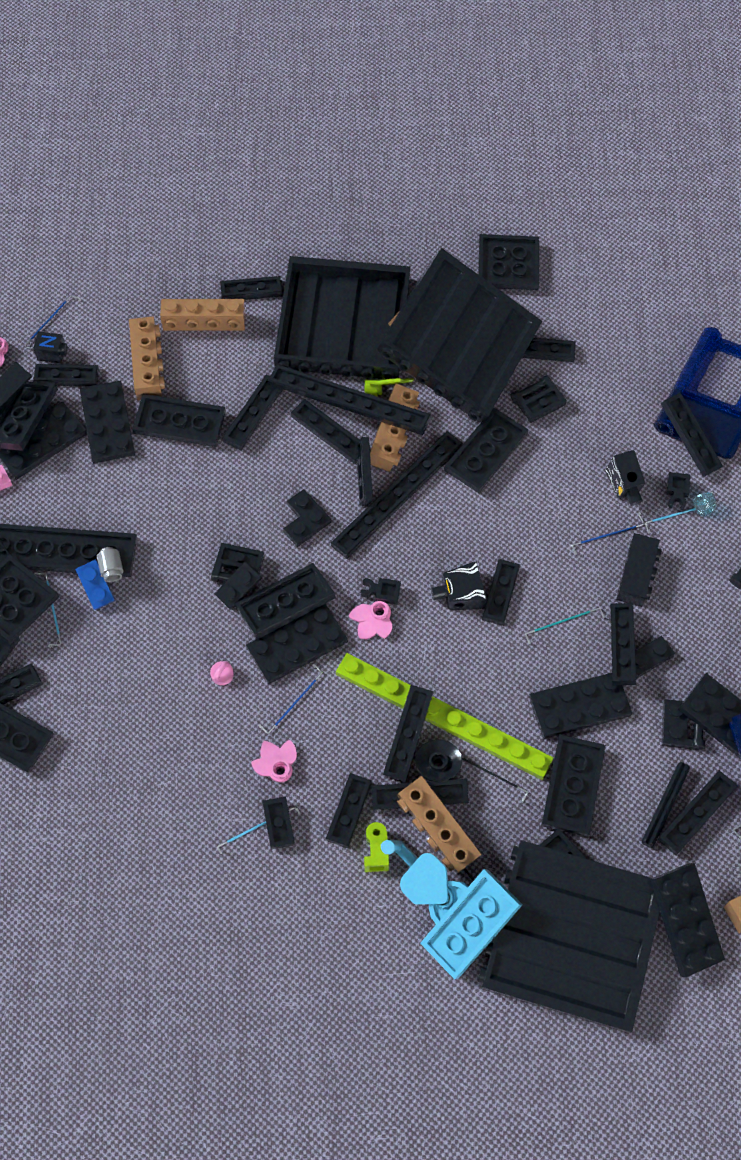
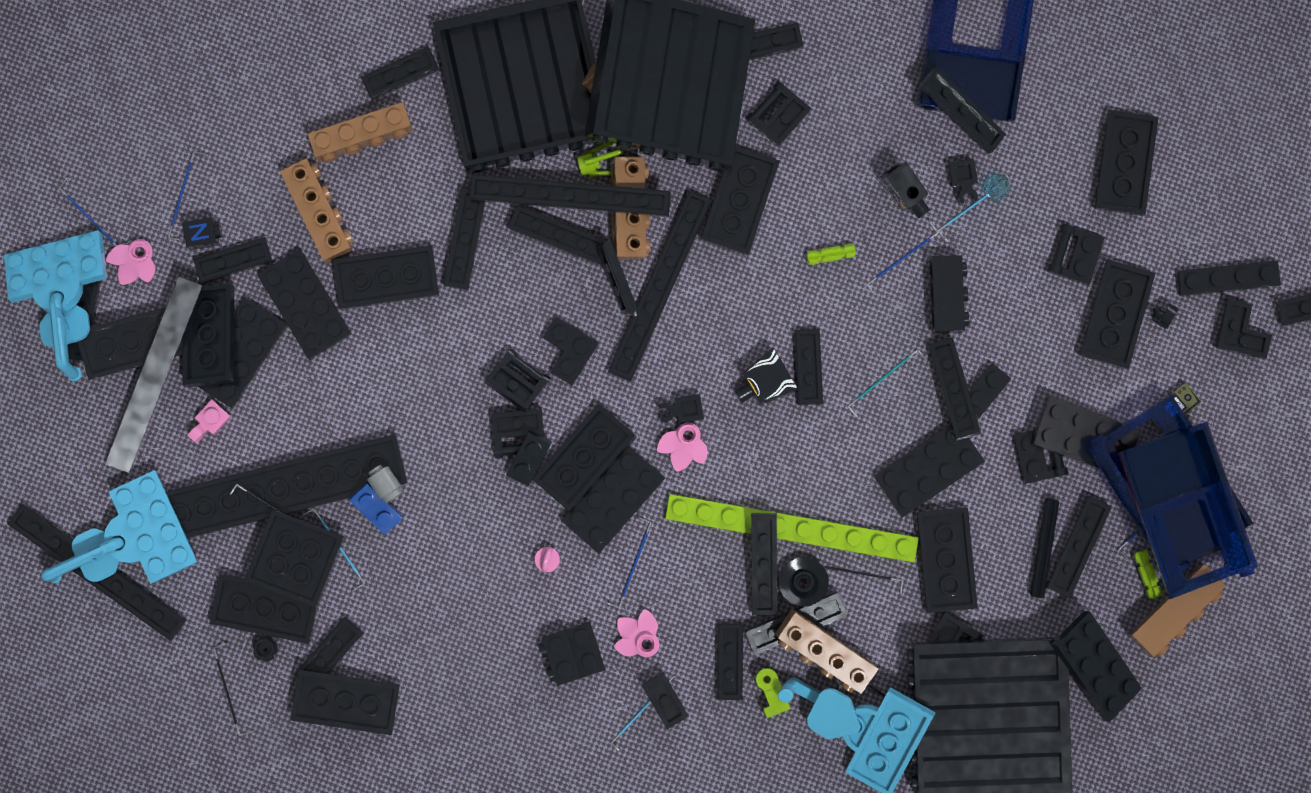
camera: 20 degrees left, 20 degrees up
none -> black plate [484,349,551,413]
none -> black plate [538,622,606,686]
none -> lime axle [806,243,856,265]

